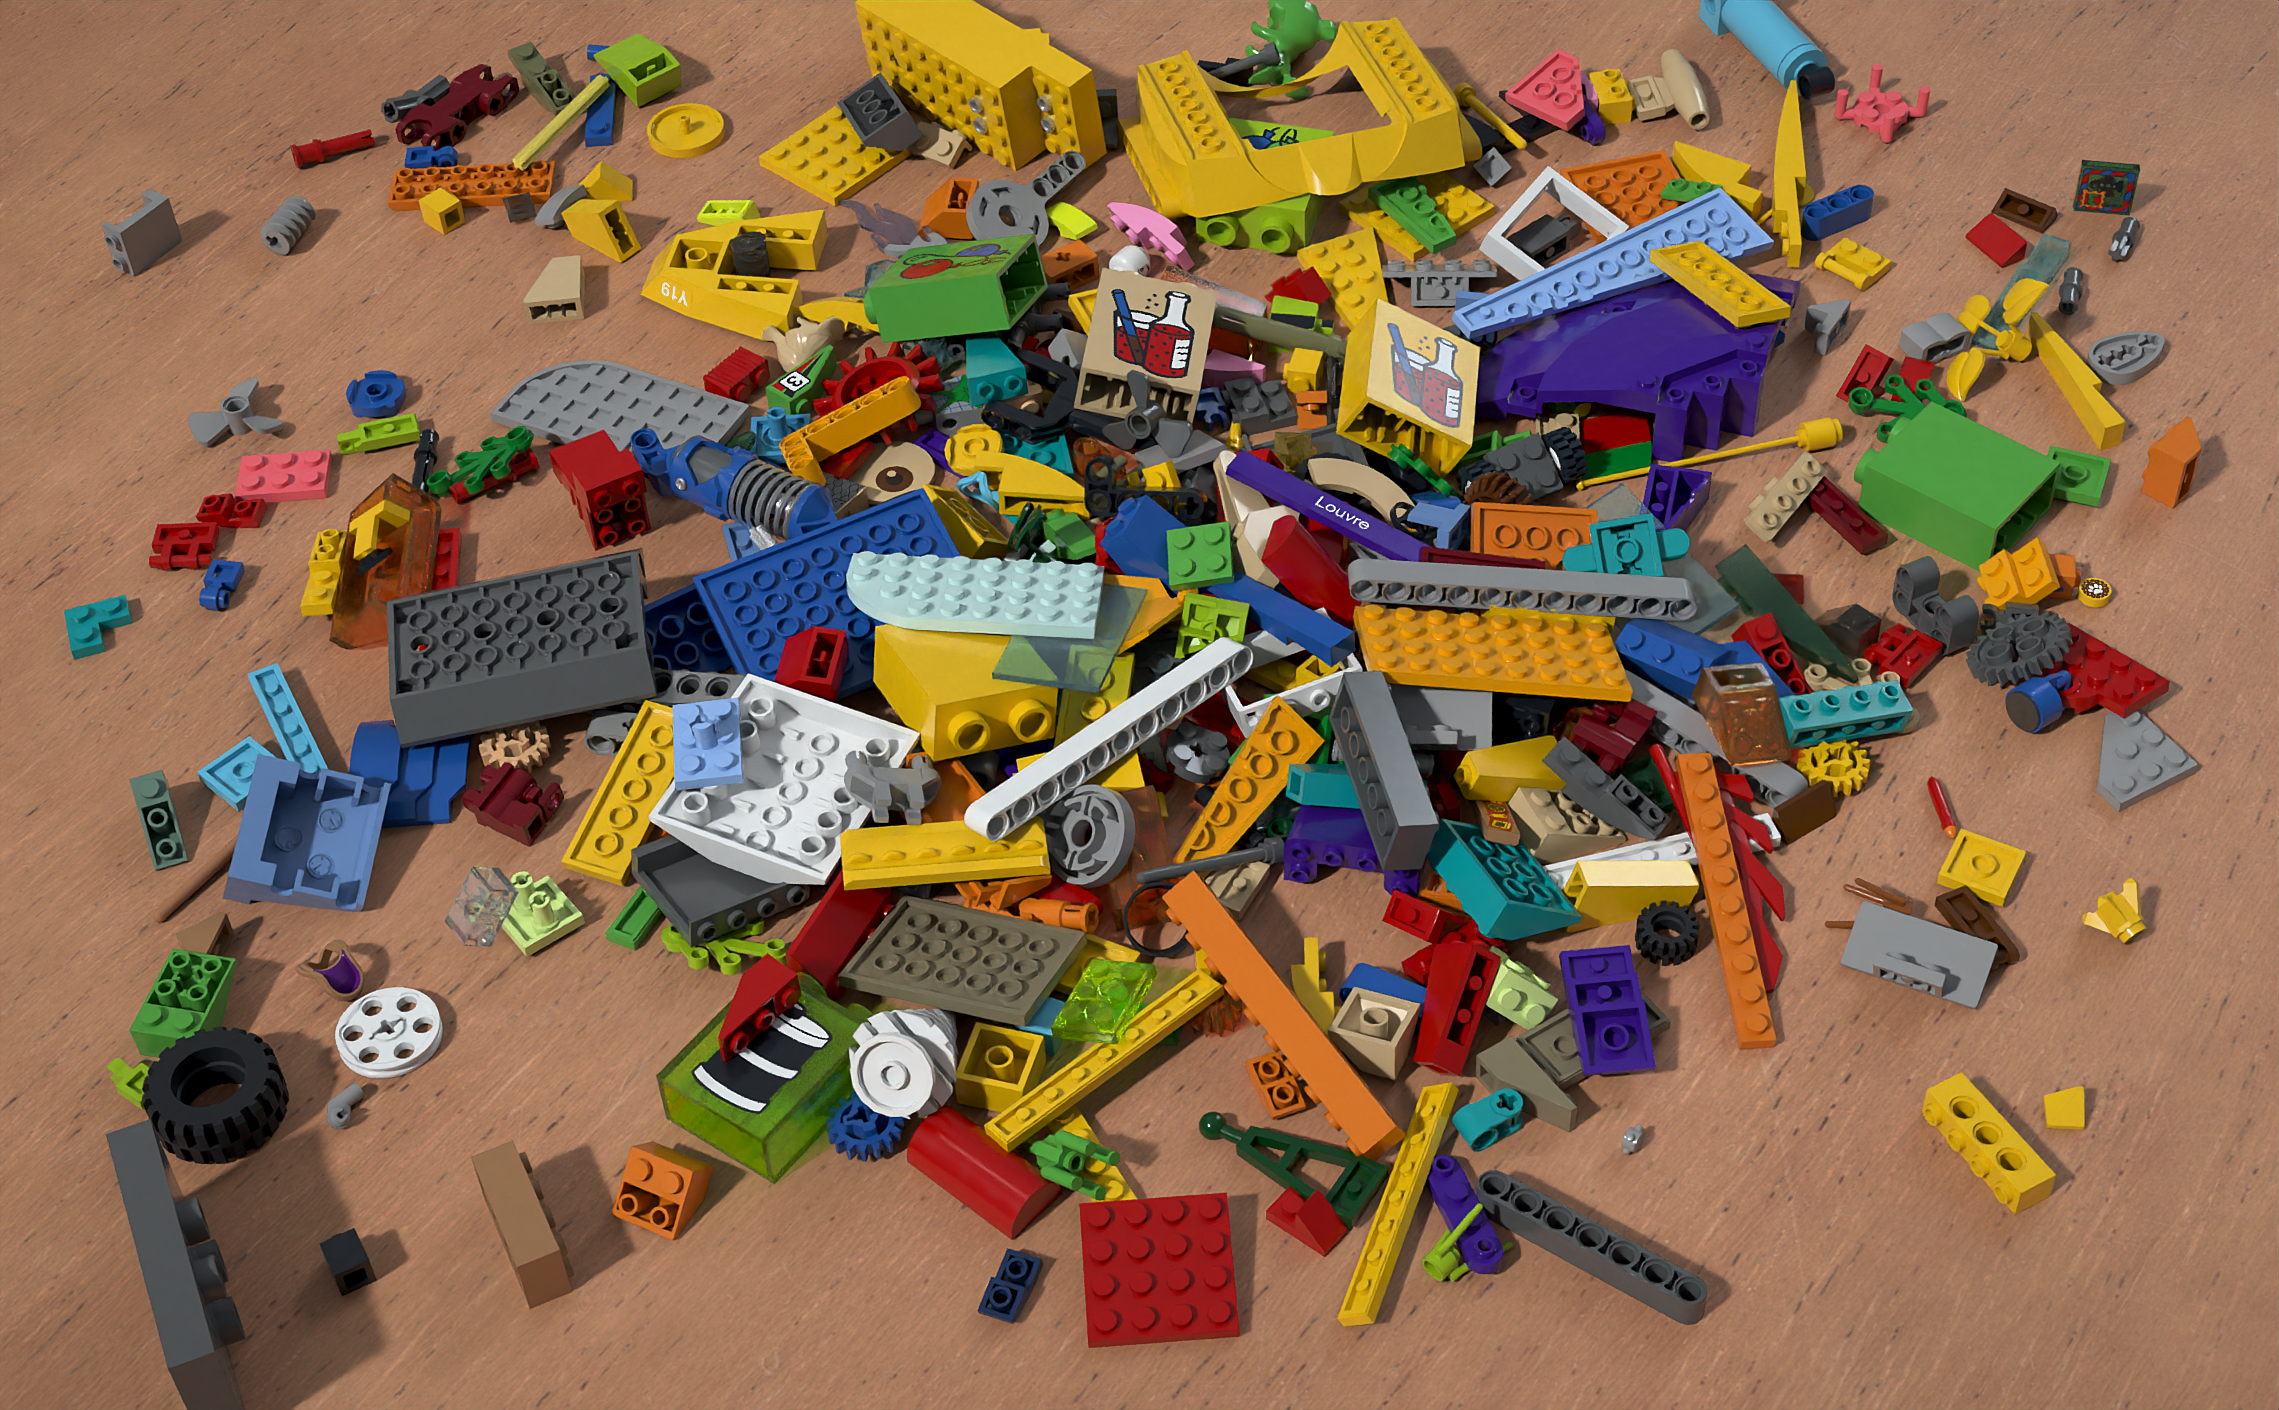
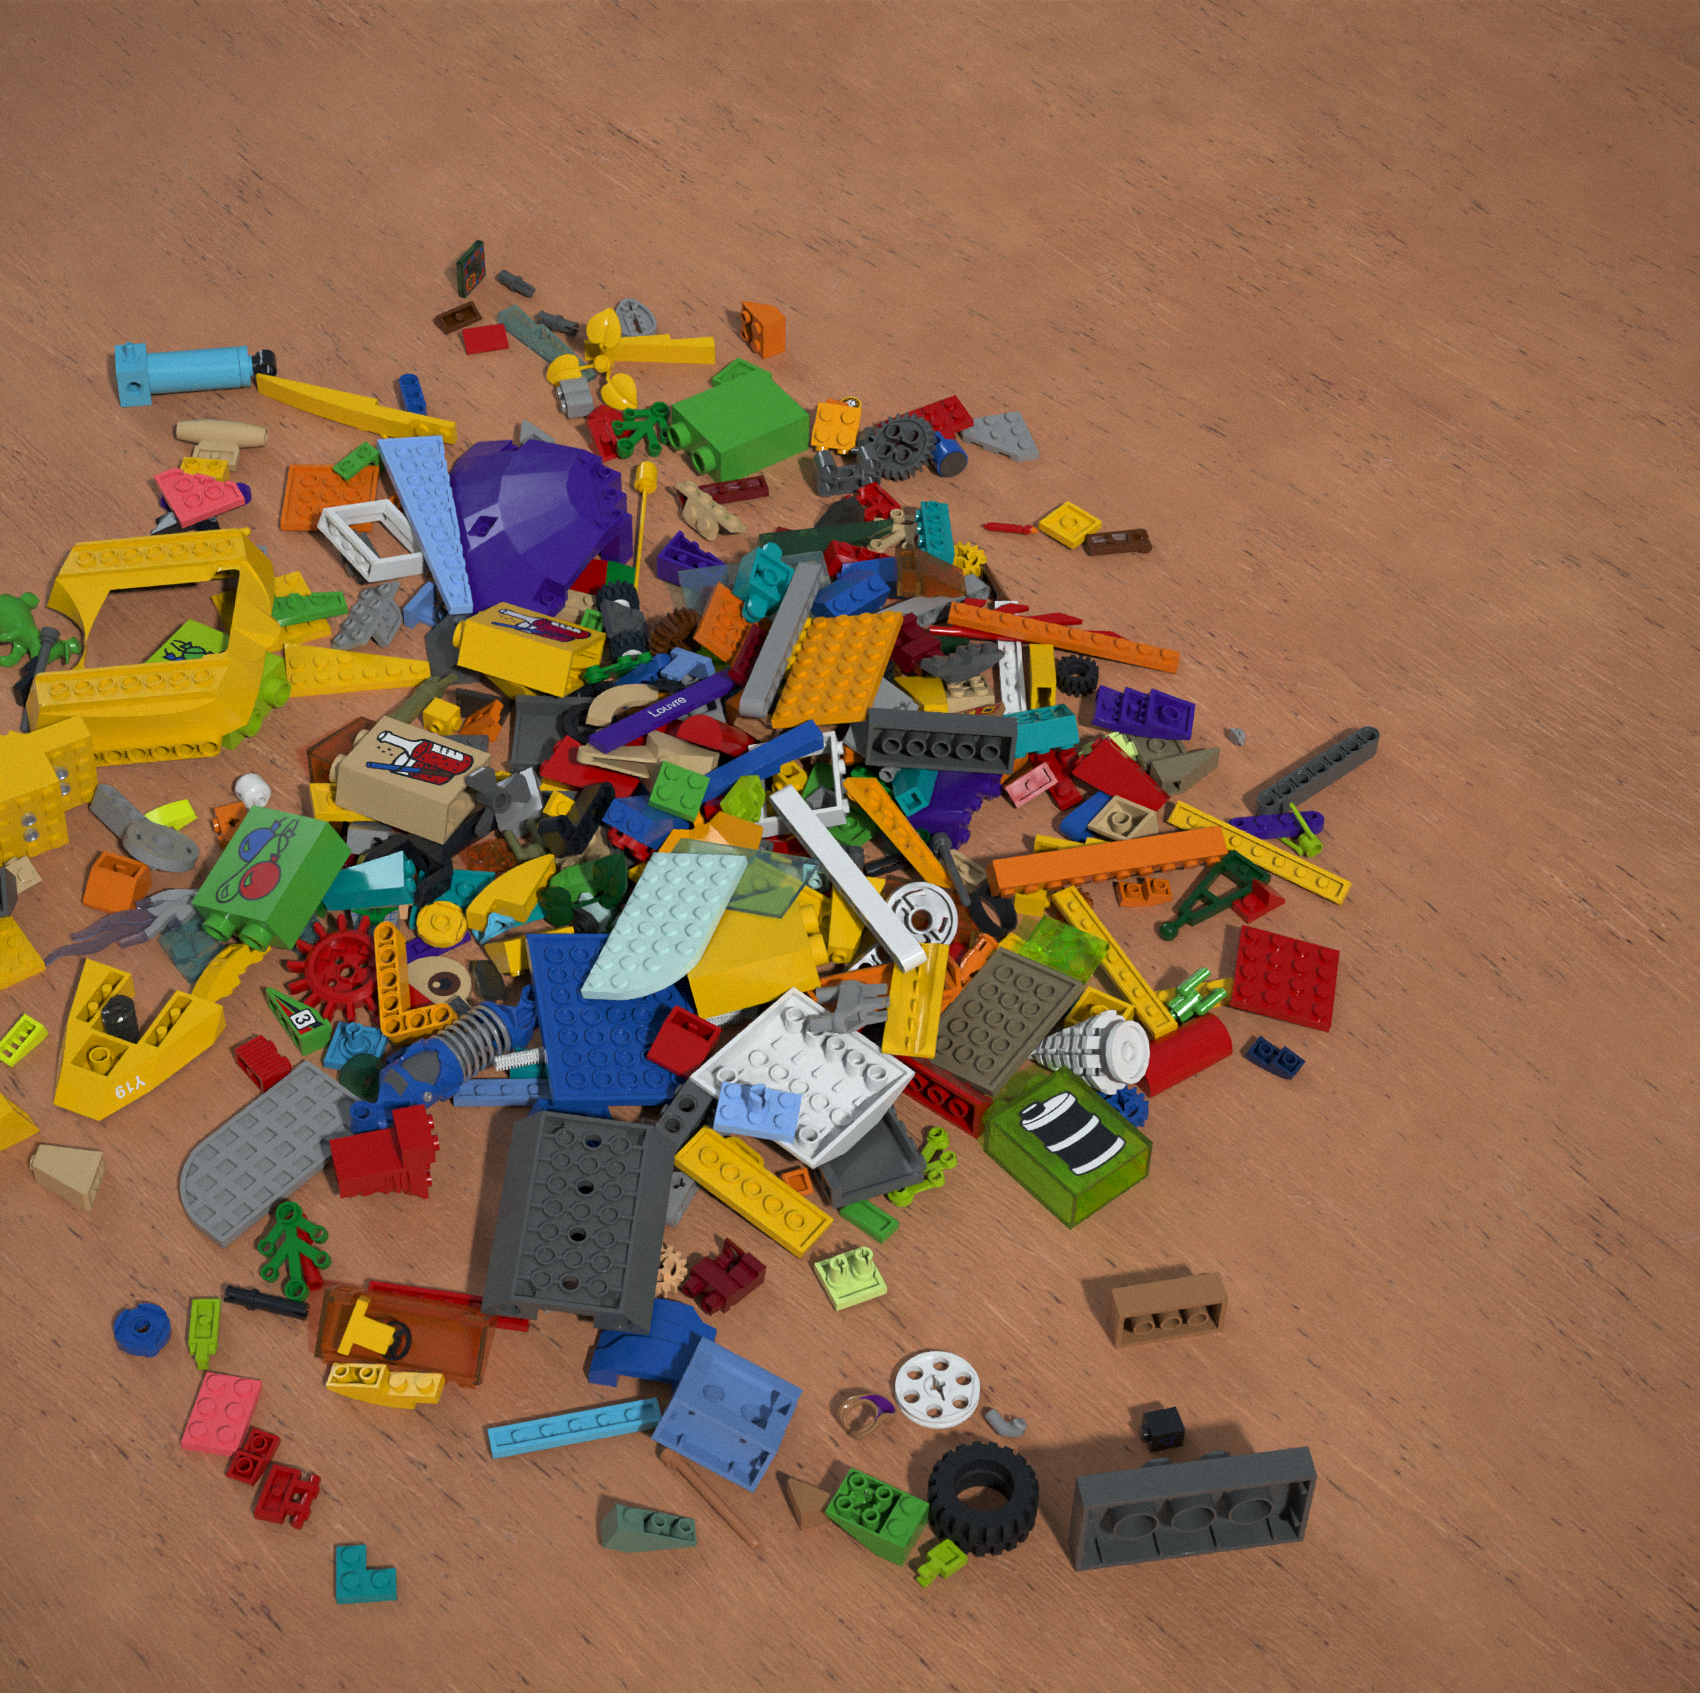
camera: 80 degrees left, 0 degrees up
light grey piece [188,377,284,447] -> none
medium azure plate [197,736,276,812] -> none
blue plate [199,560,245,611] -> none
clear brick [445,867,519,947] -> none
orange slope [611,1141,714,1240] -> none
red slope [718,953,802,1062] -> none
tan piece [761,316,845,372] -> none
bright pink slope [1107,202,1195,271] -> none
red slope [1264,266,1332,305] -> none
lime torso [1267,296,1335,353] -> none
clear yellow brick [1273,432,1317,475] -> none
teal piece [1452,1088,1523,1152] -> none
yellow plate [1649,240,1791,328] -> none
yellow slope [1672,141,1763,221] -> none
yellow plate [1815,237,1892,291] -> none
dark orange plant [1825,878,1913,929] -> none
coral plate [1834,64,1930,143] -> none
light grey bracket [1841,901,1998,1009] -> none
yellow brick [1922,1072,2056,1215] -> none
yellow slope [2043,1086,2085,1130] -> none
yellow rock [2082,878,2147,944] -> none

